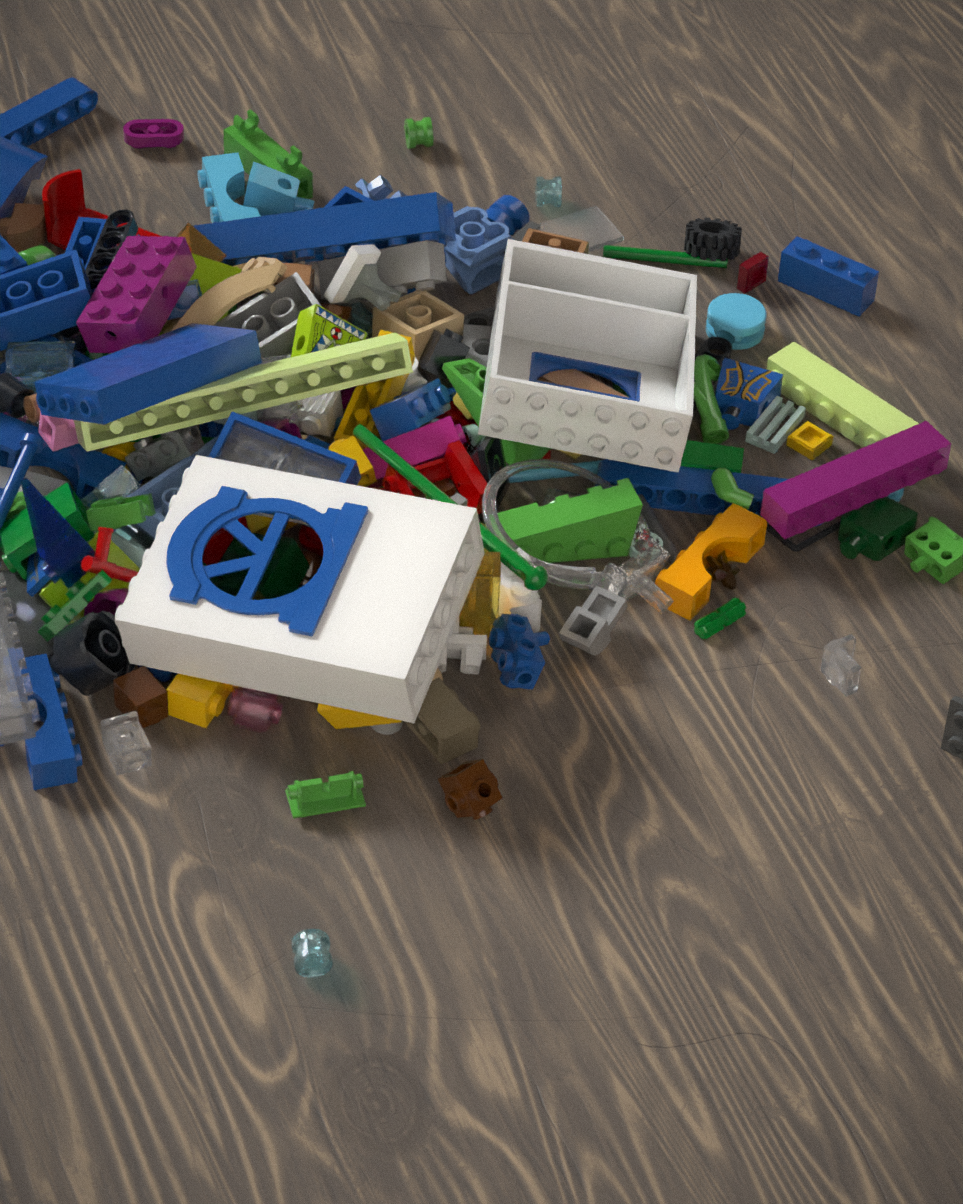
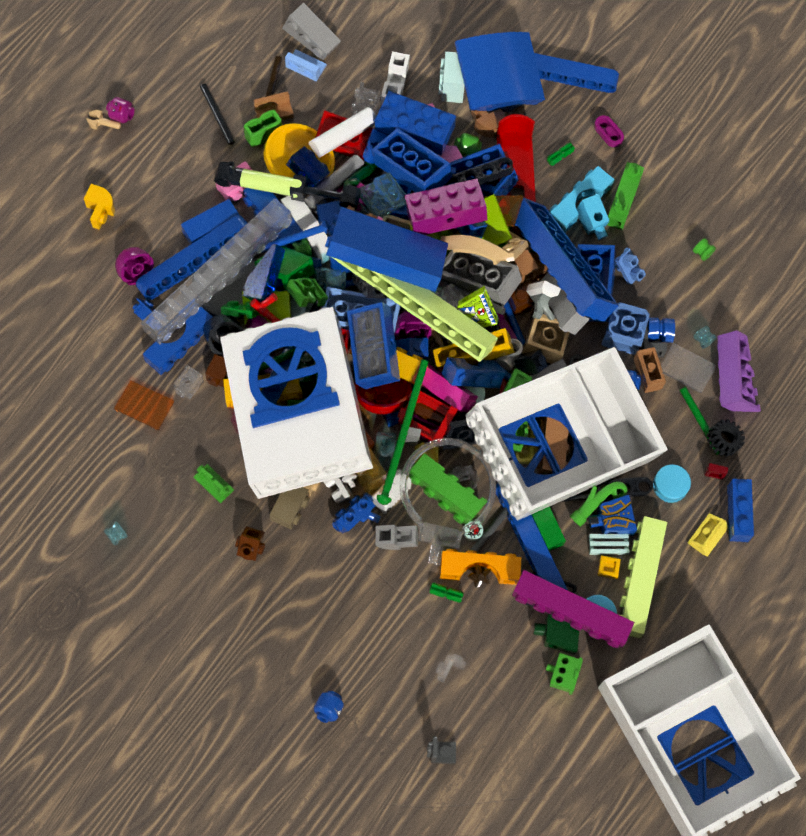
camera: 55 degrees right, 25 degrees up
bright green arm [711,468,754,510] -> none
none -> clear orange piece [114,380,175,431]
none -> blue head [314,691,344,723]
none -> green piece [547,143,575,166]
none -> light yellow slope [688,513,728,556]
none -> medium lavender wedge [717,330,761,412]

